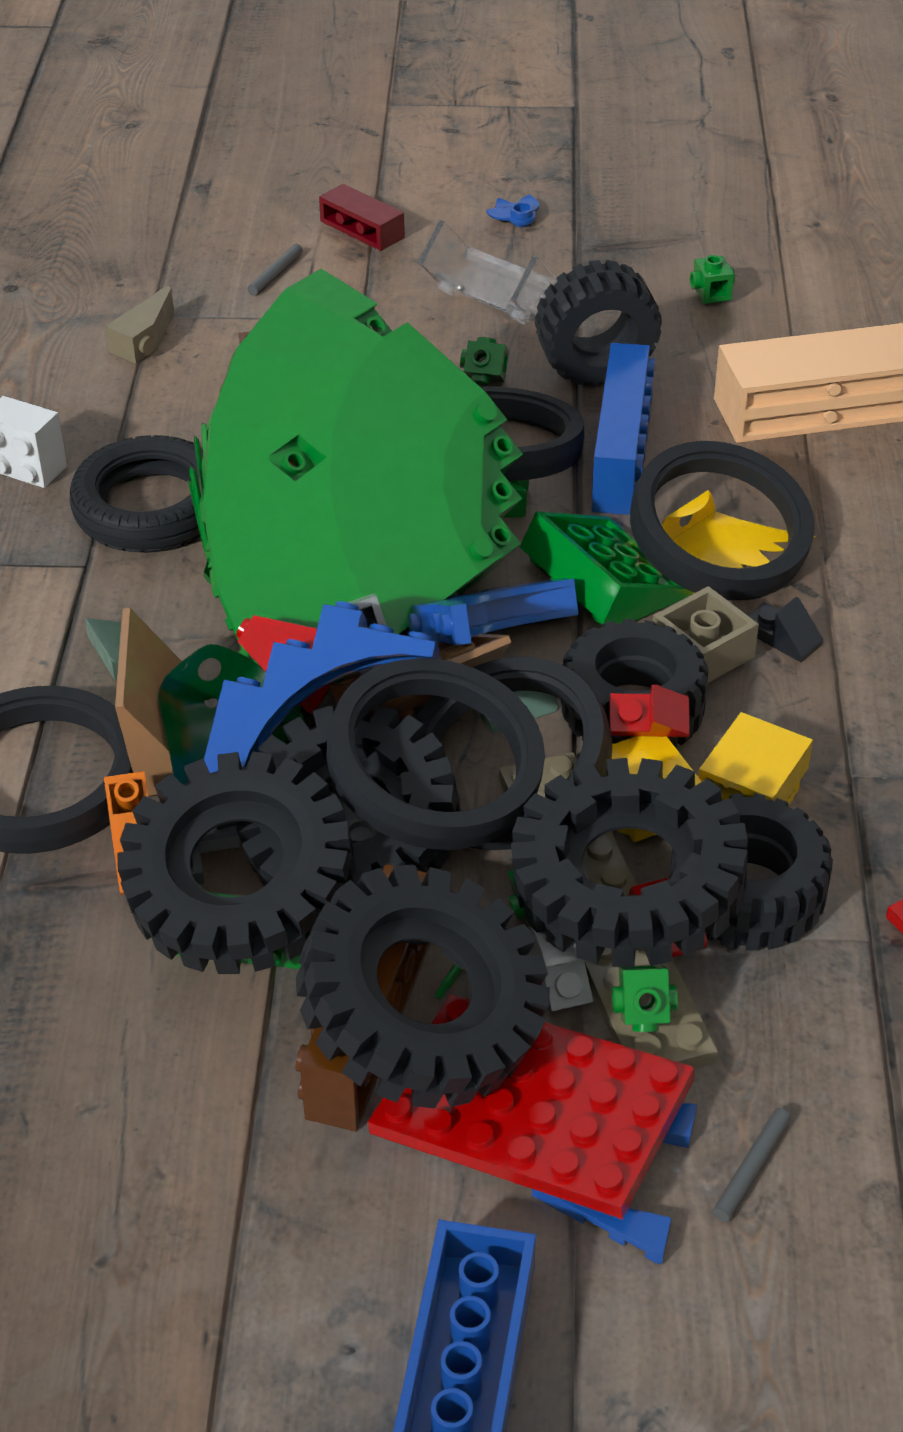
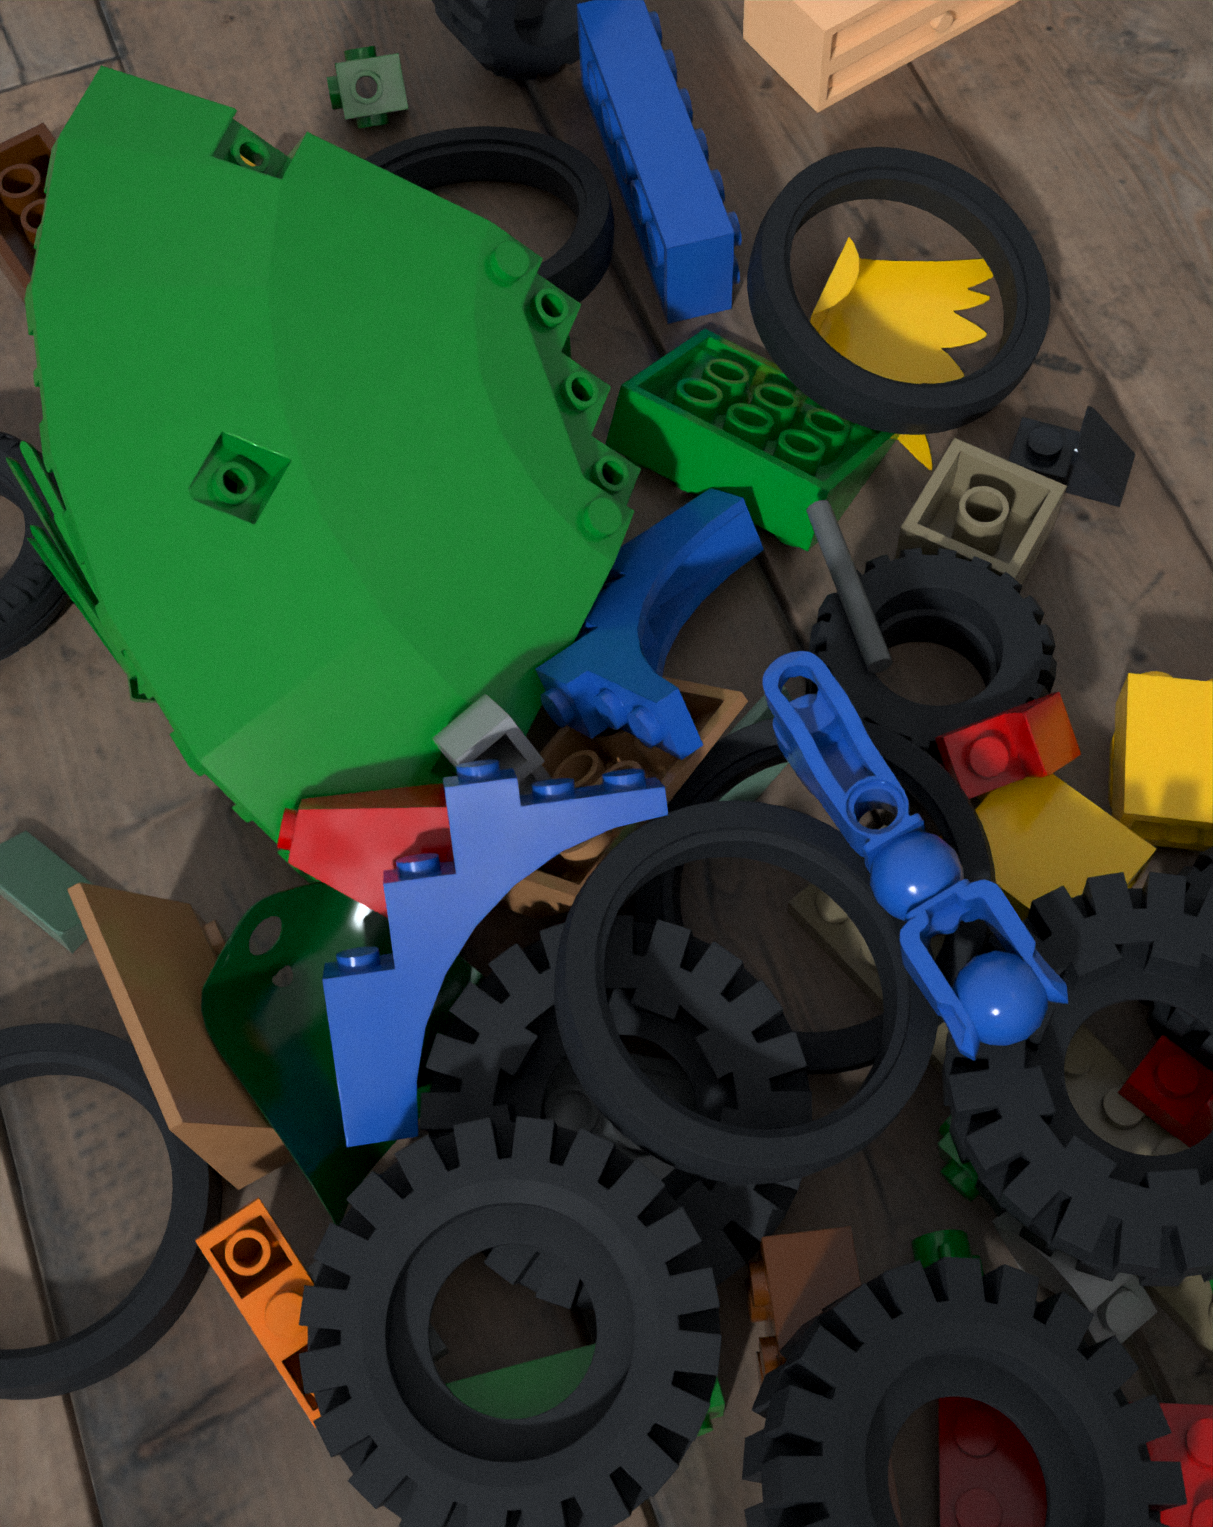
camera: 20 degrees left, 20 degrees up
none -> blue piece [762,651,1068,1061]
none -> dark grey bar [806,500,893,673]

